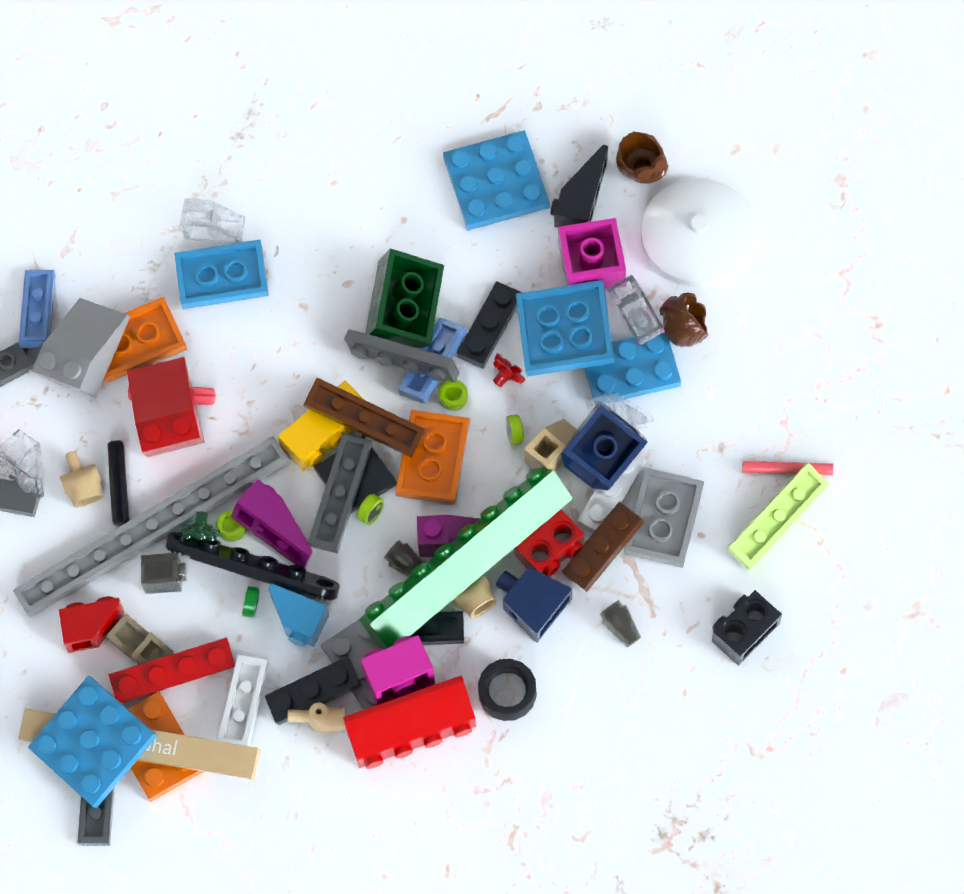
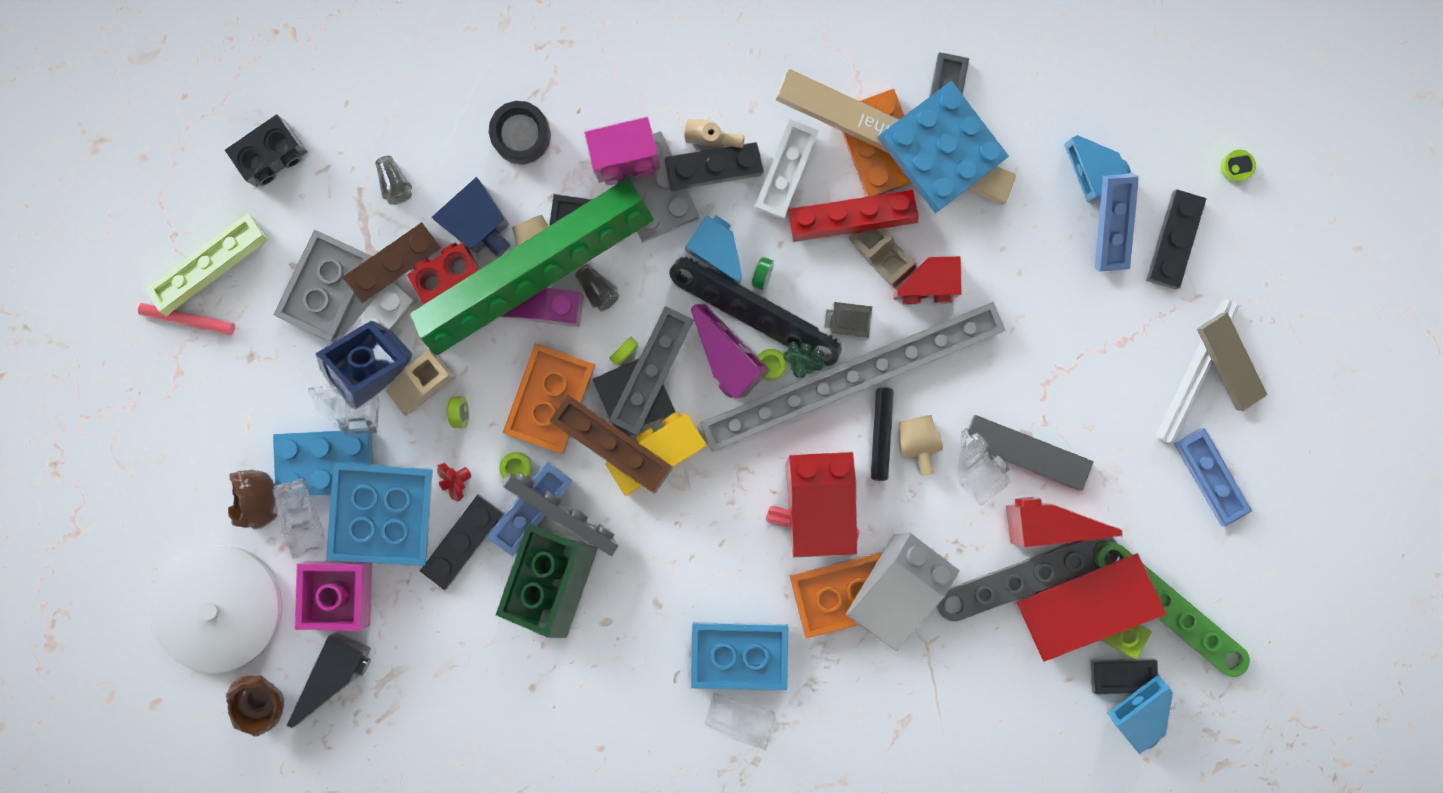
camera: 175 degrees left, 20 degrees up
medium blue tile [19,270,56,348] -> none
slope [343,675,476,769] -> none
dark azure plate [443,130,550,231] -> none

